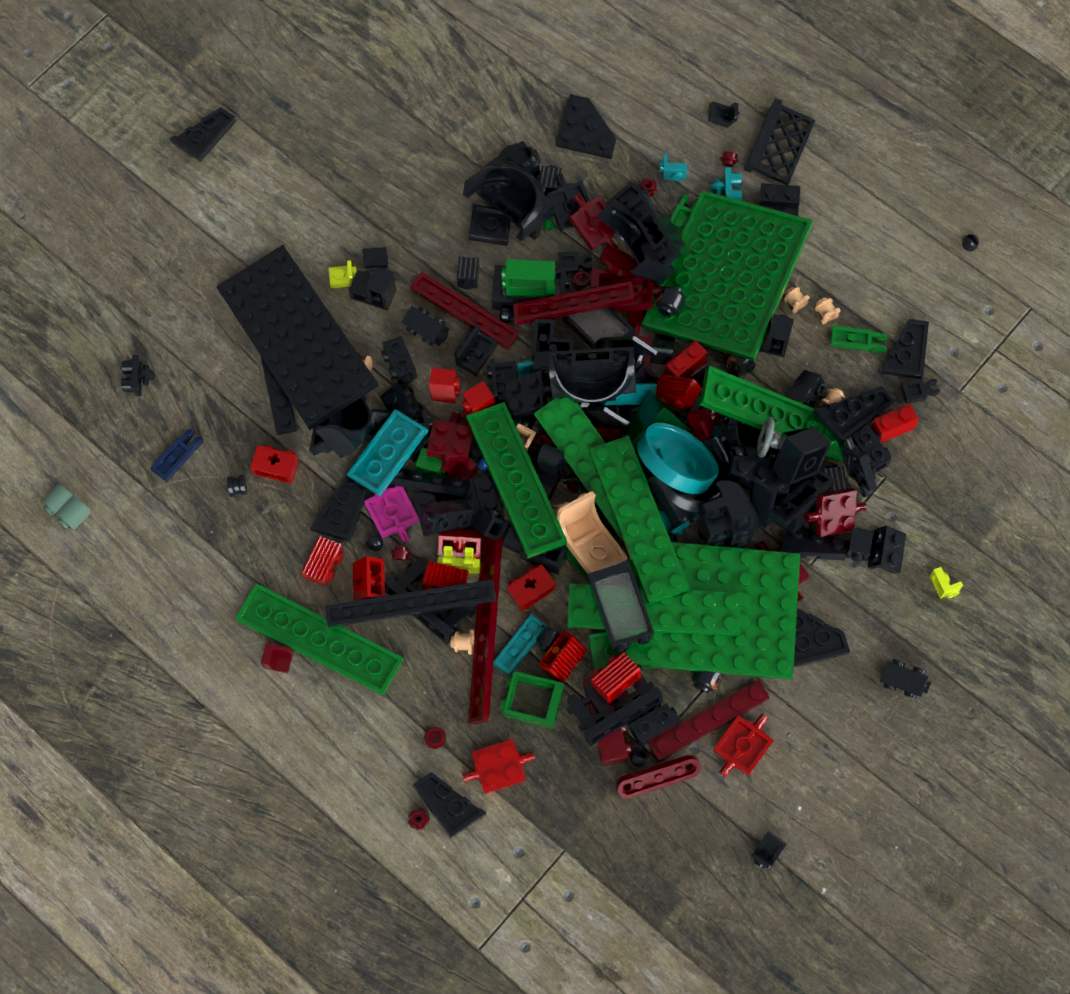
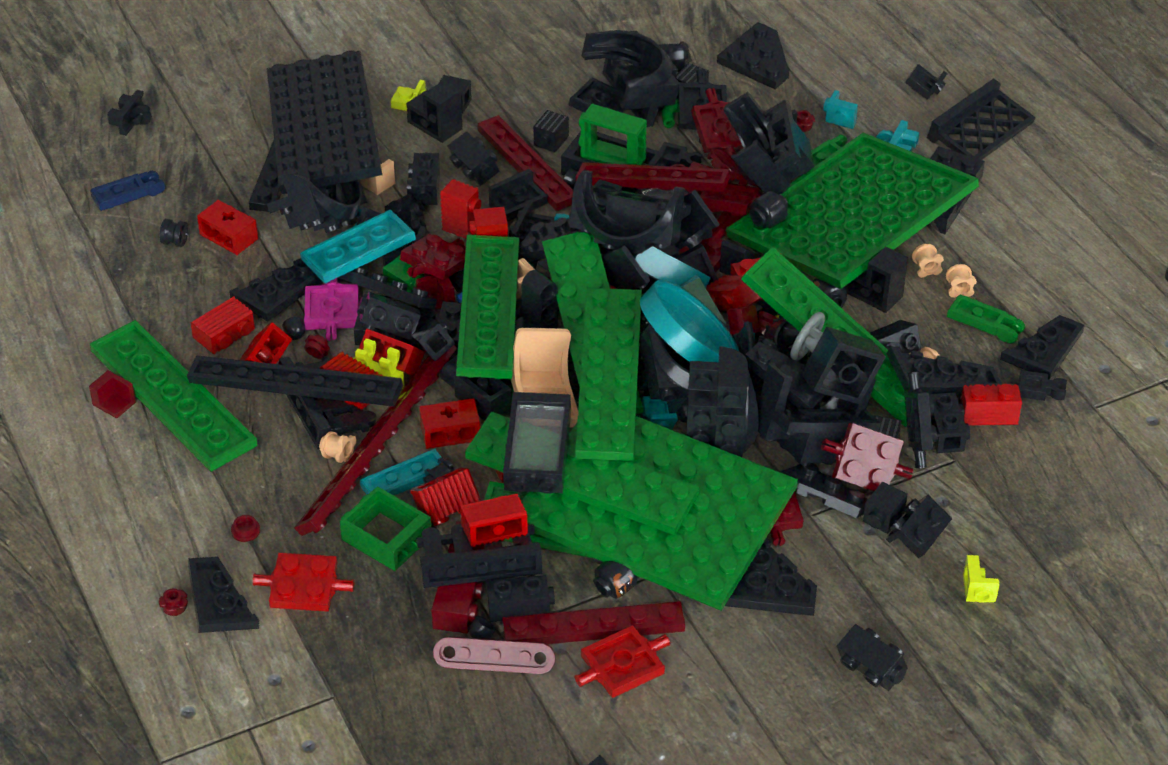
camera: 20 degrees right, 25 degrees down
dark red plate [720,151,739,167] -> none

